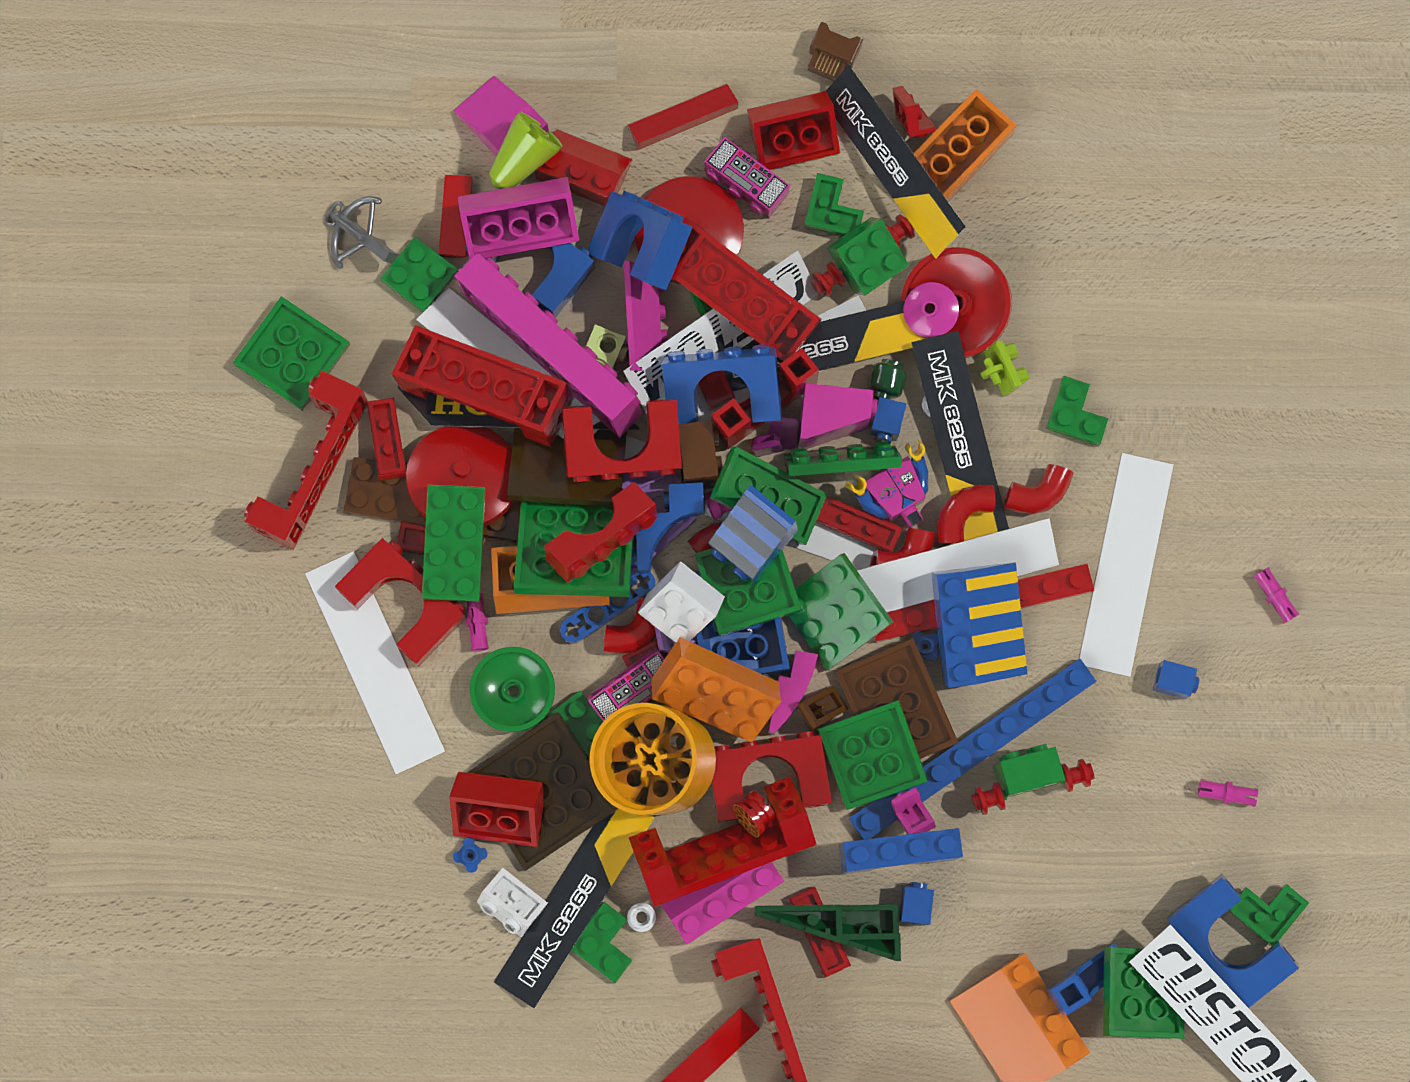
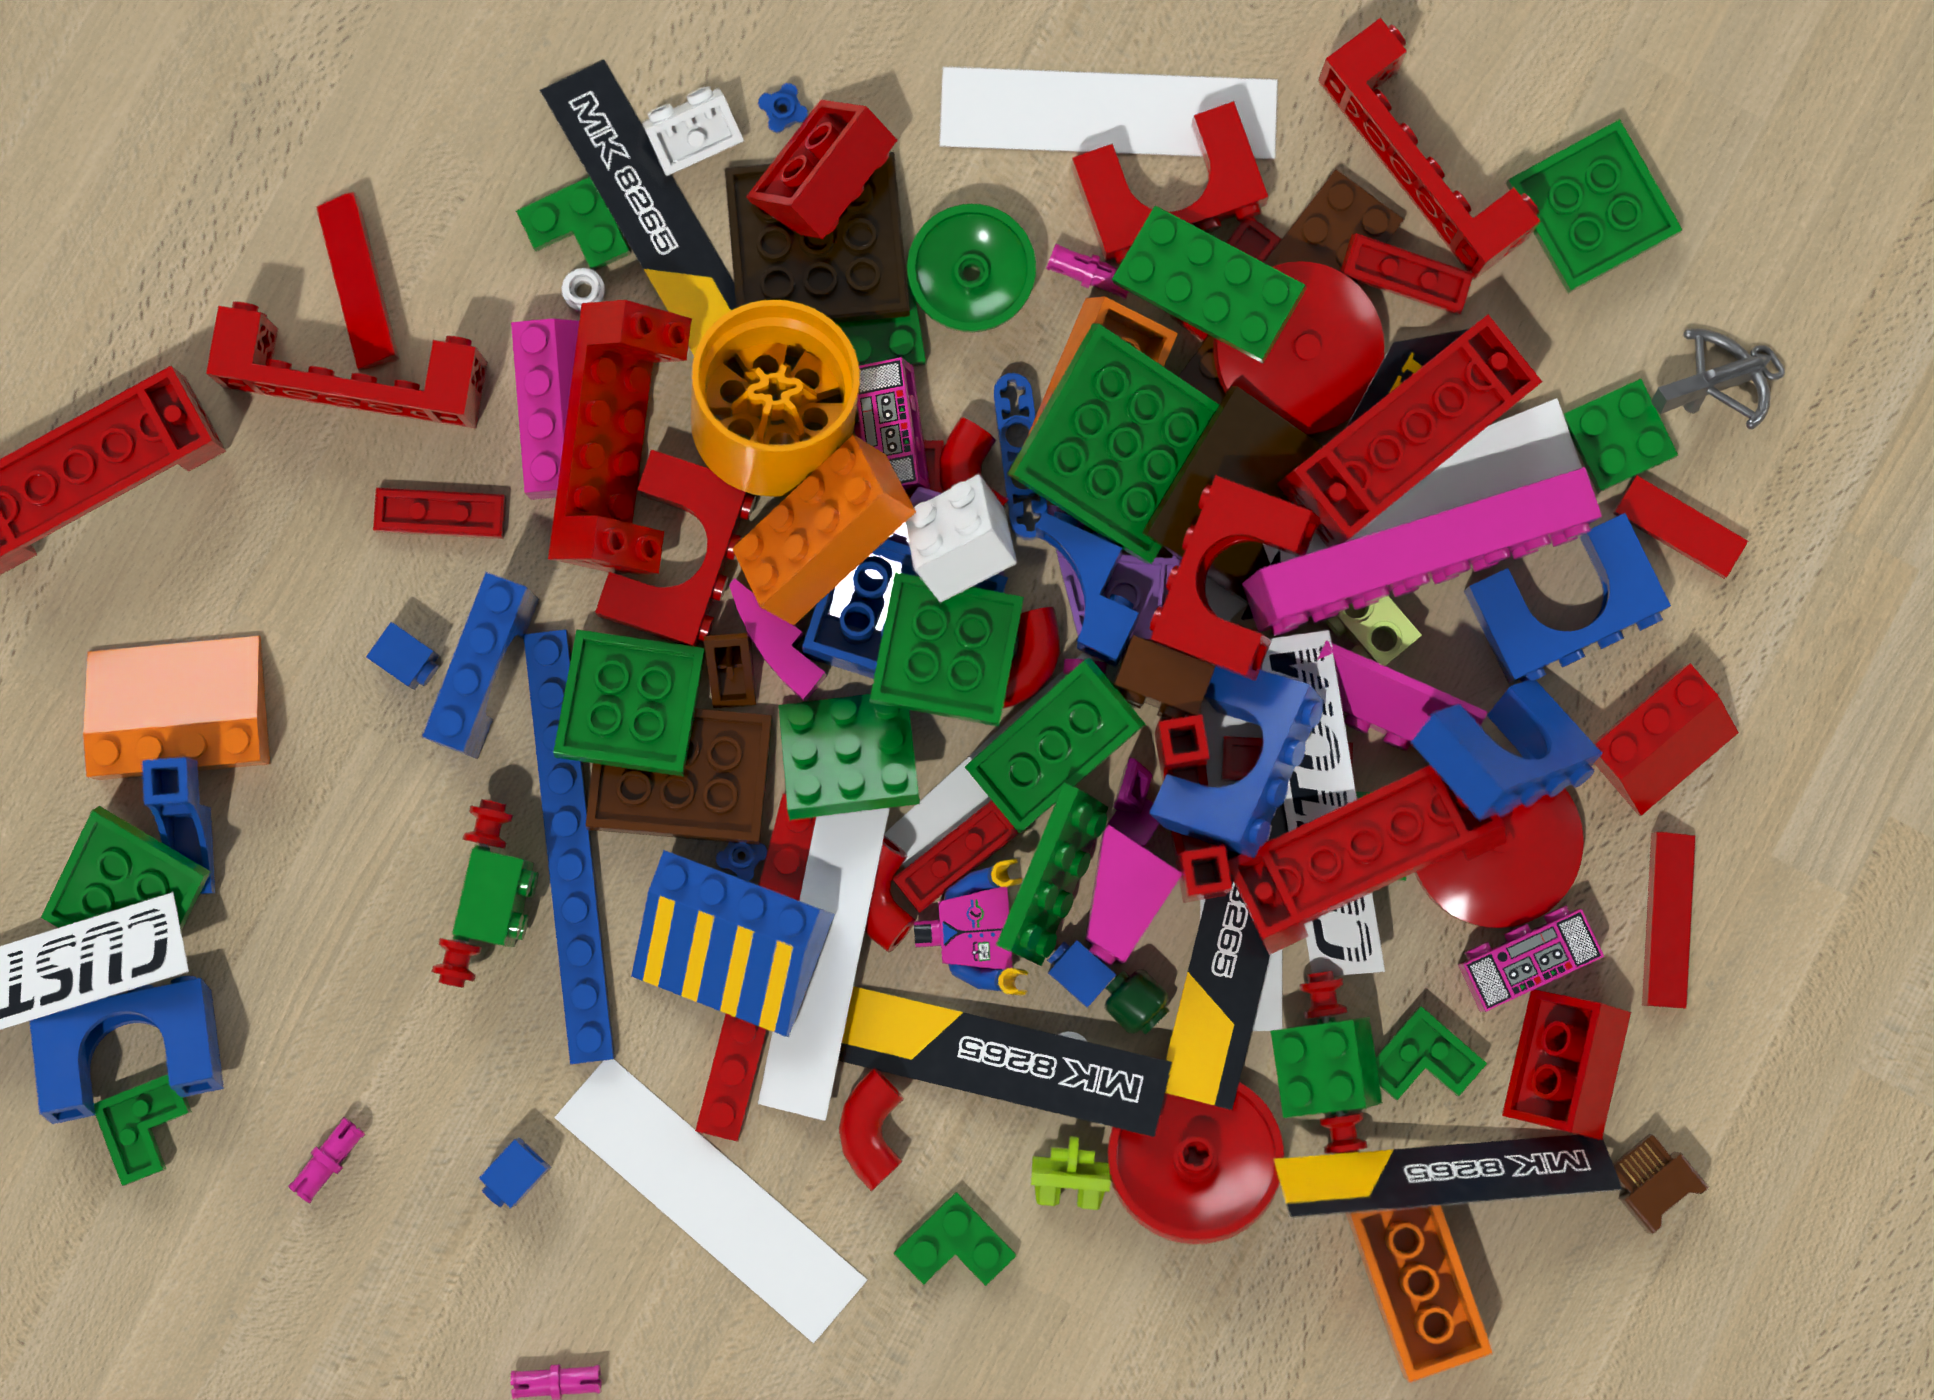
camera: 125 degrees right, 5 degrees up
dark pink slope [454,76,549,156] -> none
dark pink slope [458,177,579,260] -> none
lime cone [489,112,562,189] -> none
red arch [544,482,657,583] -> none
slope [708,485,798,583] -> none
red wheel [733,791,777,837] -> none
dark green wedge [754,904,901,961] -> none
dark pink bracket [891,788,936,834] -> none
red bracket [892,86,935,138] -> none
dark pink dish [904,282,959,338] -> none
red cylinder [937,485,995,543] -> none

